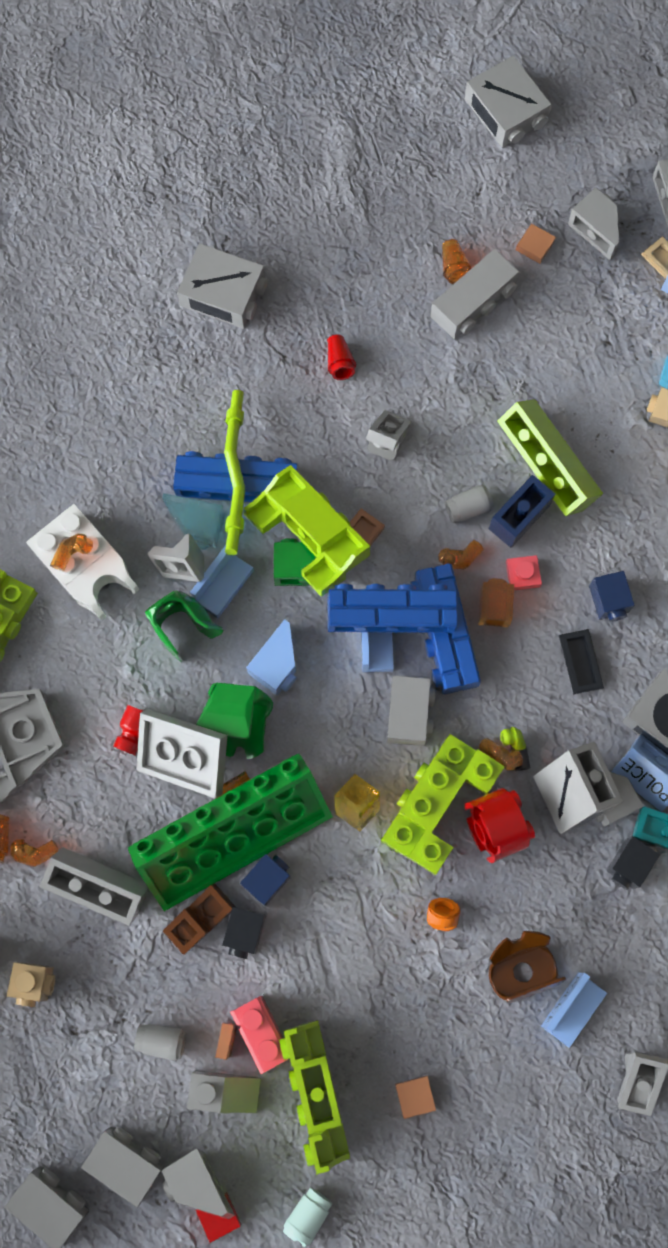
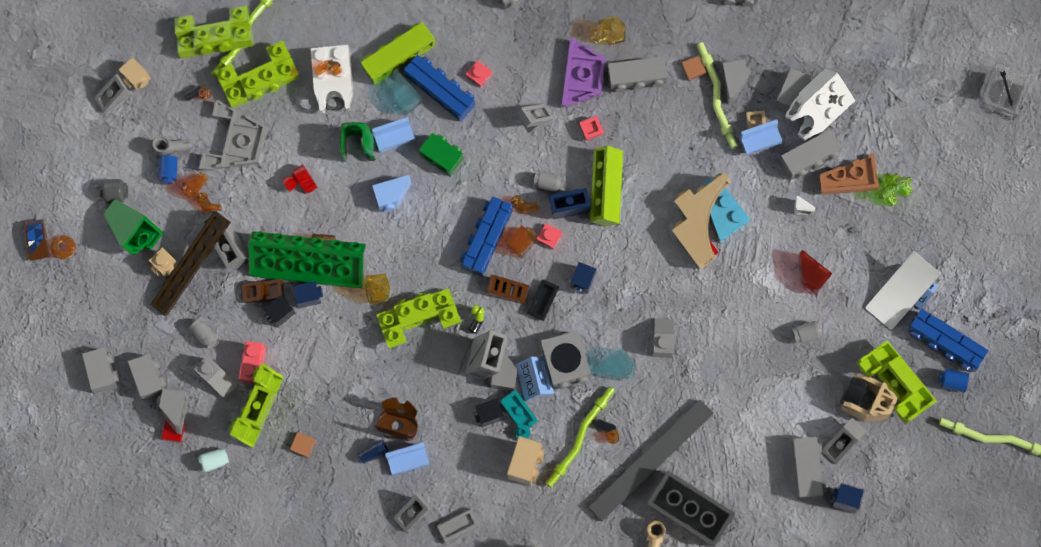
camera: 40 degrees right, 0 degrees up
plate [137,709,227,798] -> none
light grey slope [147,533,204,582] -> none
green piece [196,682,273,759] -> none
nougat tile [215,1022,237,1060] -> none
lime bar [224,390,245,555] -> none
lime bracket [243,465,370,597] -> none
red cone [327,334,357,380] -> none
blue brick [327,584,457,633] -> none
nougat tile [350,508,385,546] -> none
light blue panel [361,632,393,672] -> none
light grey brick [387,676,435,746] -> none
orange tile [427,898,460,931] -> none
clear orange cone [442,239,471,284] -> none
red brick [465,788,535,863] -> none
clear orange arm [479,738,523,771] -> none
none -> dark brown tile [150,210,231,316]
none -> dark blue cone [358,439,389,464]
none -> lime brick [361,22,436,86]
none -> coral plate [466,60,492,87]
none -> reddish brown slope [487,274,529,304]
none -> medium lavender wing [562,37,606,108]
none -> coral plate [579,116,604,141]
none -> clear yellow brick [591,15,626,46]
none -> yellowish green bar [697,43,738,149]

